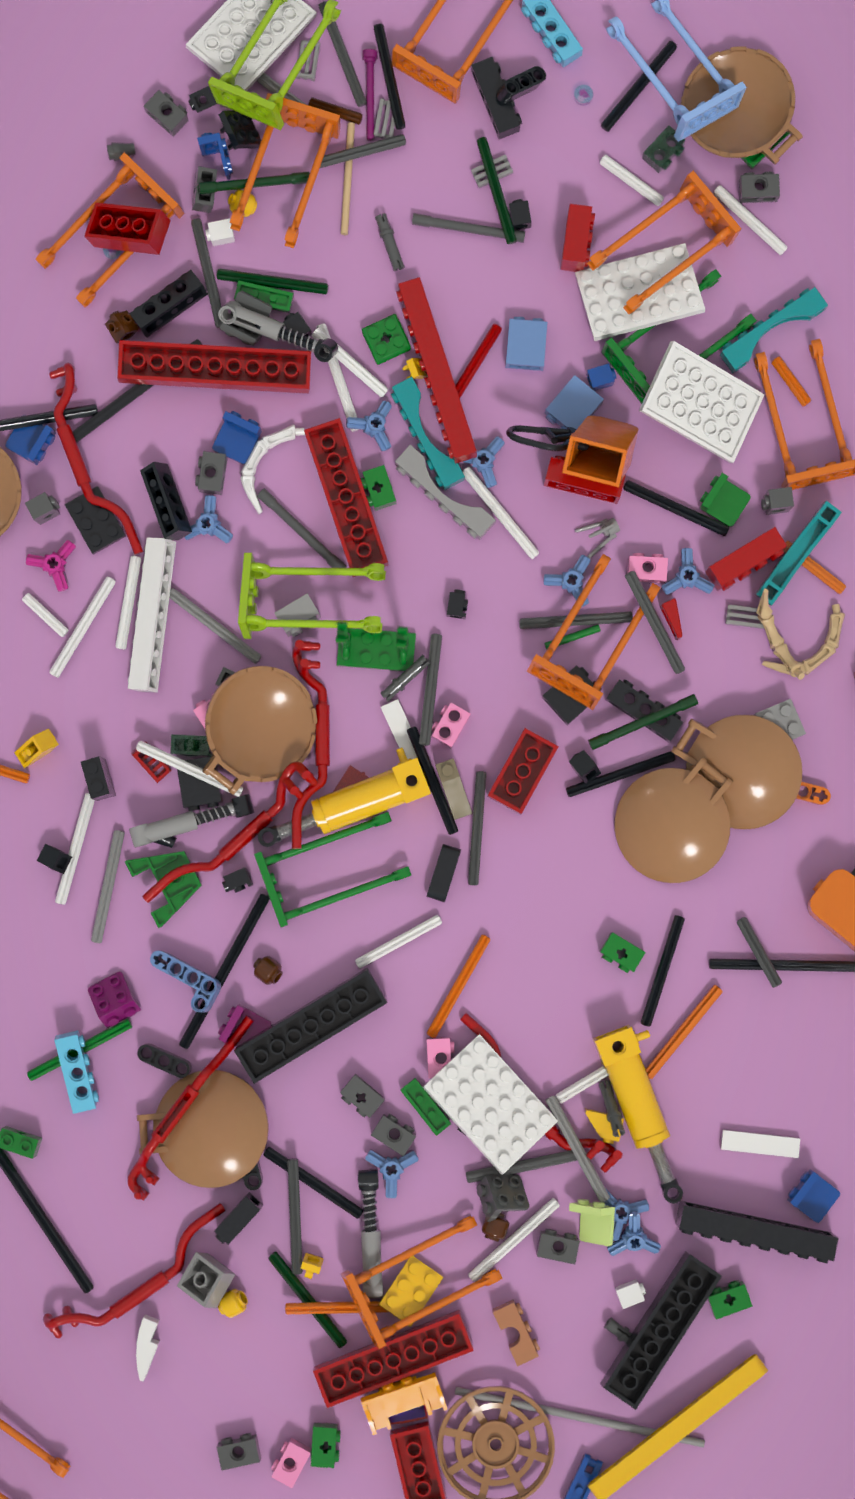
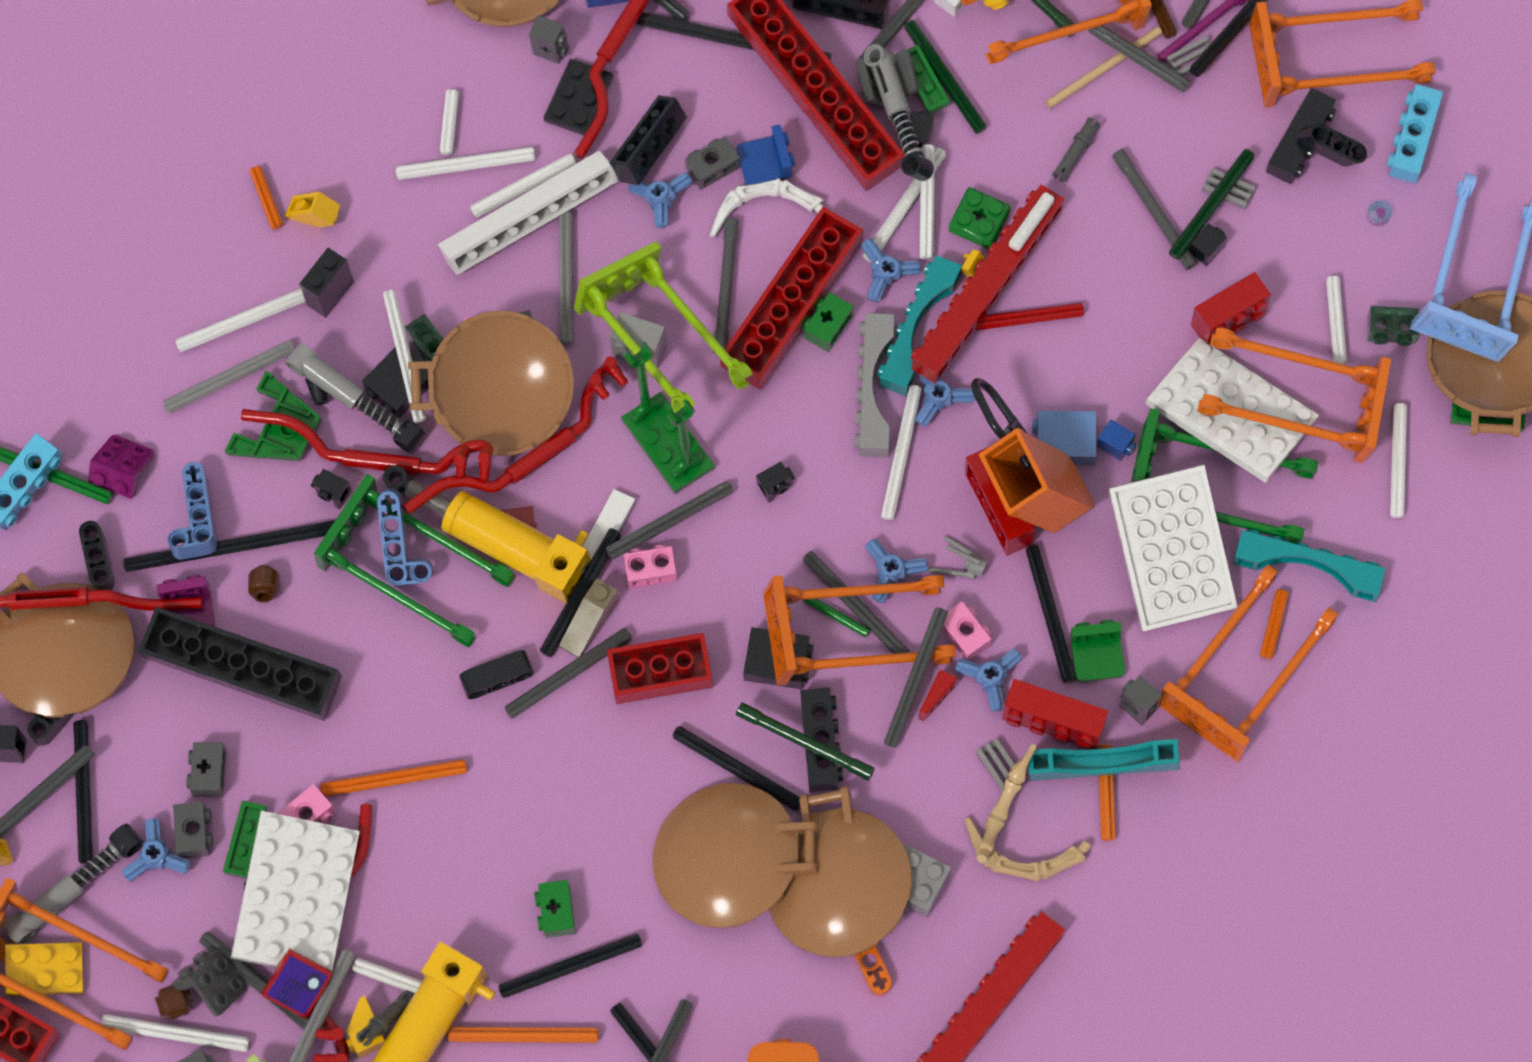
camera: 50 degrees right, 15 degrees down
dark pink bush [26,540,76,592] -> none
black brick [37,844,72,874] -> none
red slope [131,741,172,783] -> none
white axle [355,915,442,968] -> none
dark grey pin [381,654,431,702] -> none
medium blue brick [505,317,548,371] -> none
black brick [569,750,601,785] -> none
black axle [601,41,677,132] -> none
dark grey brick [739,172,780,203] -> none
none -> slope [262,948,333,1018]
none -> medium blue beam [377,488,433,585]
none -> white axle [1009,192,1054,251]

